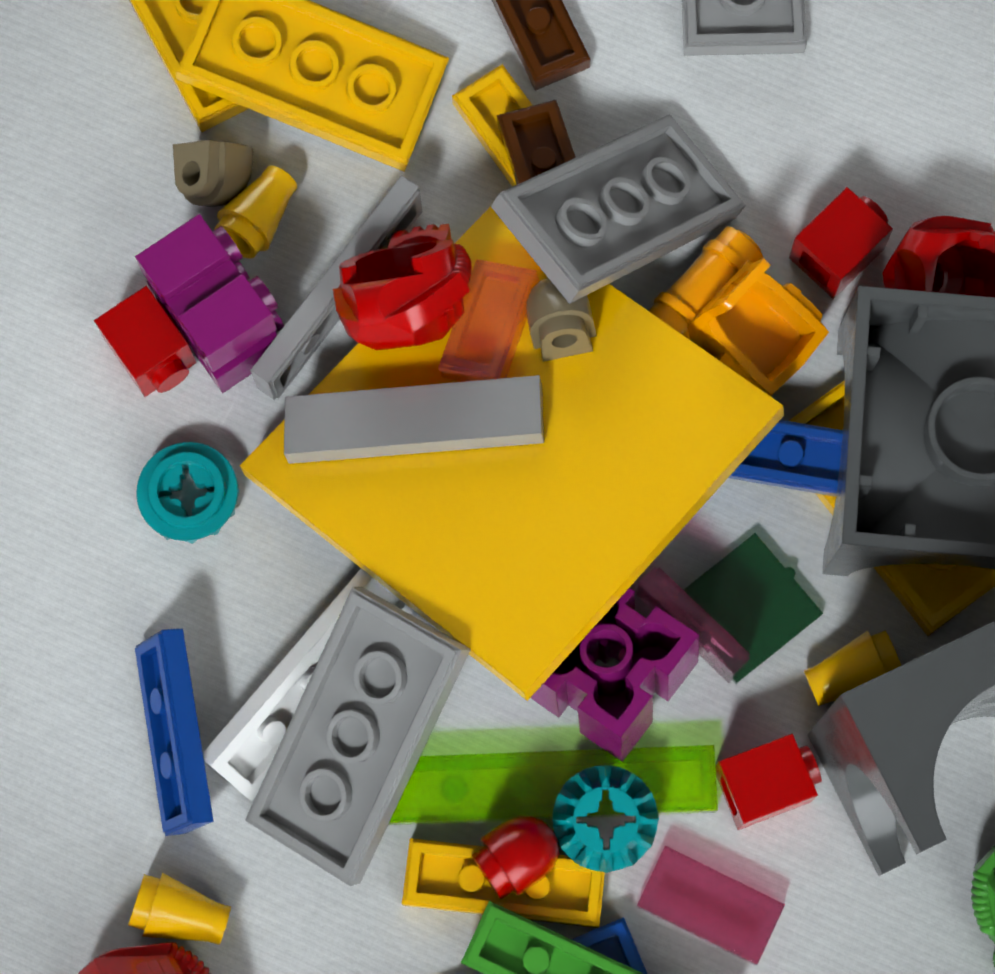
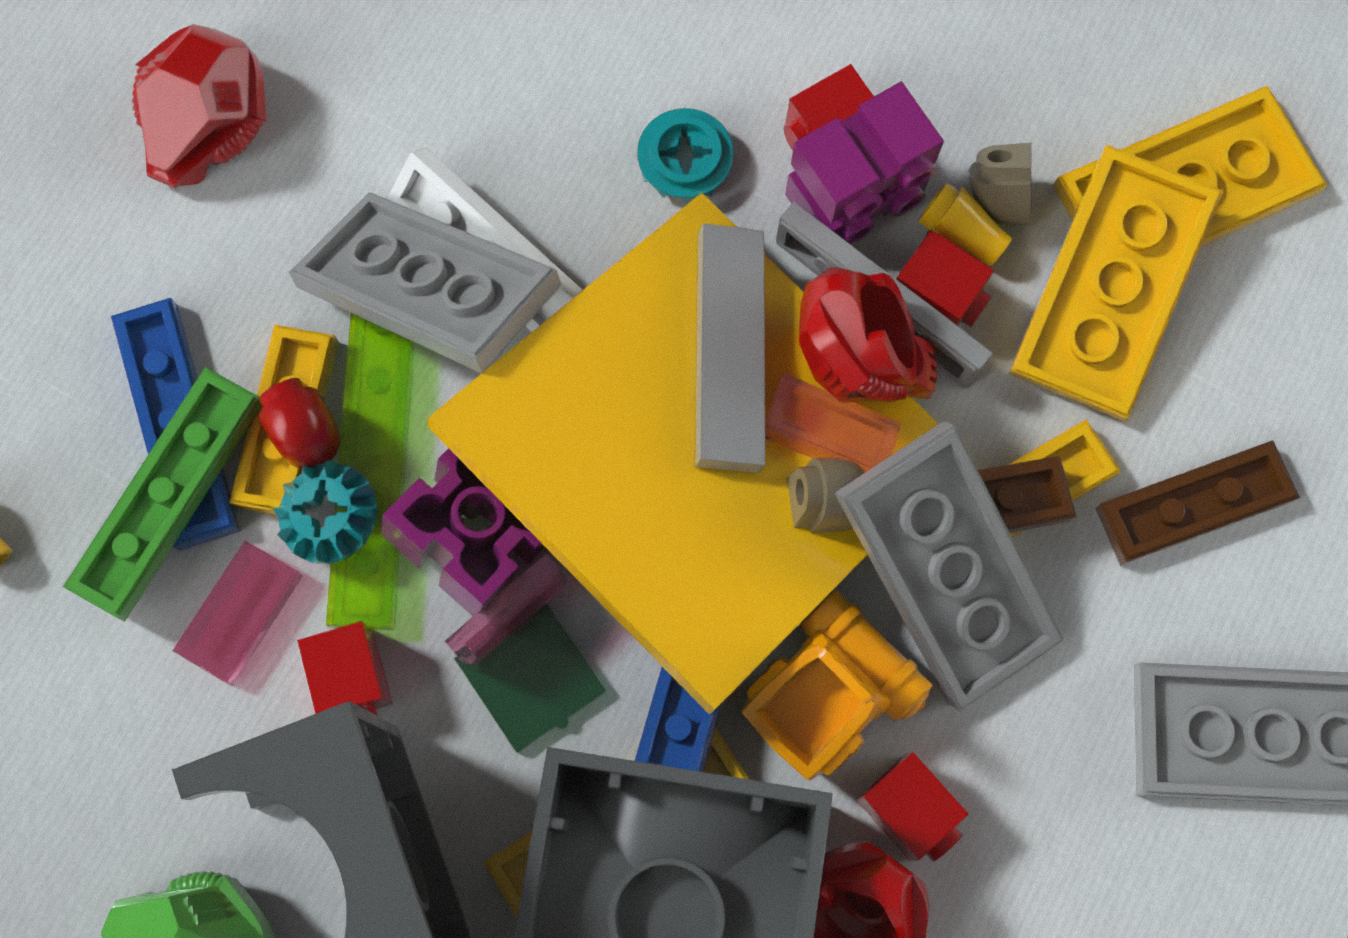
camera: 90 degrees right, 0 degrees up
yellow cone [128,872,231,945] -> none
blue tile [135,628,214,836] -> none
yellow cone [803,630,902,706] -> none
none -> red brick [896,230,994,327]

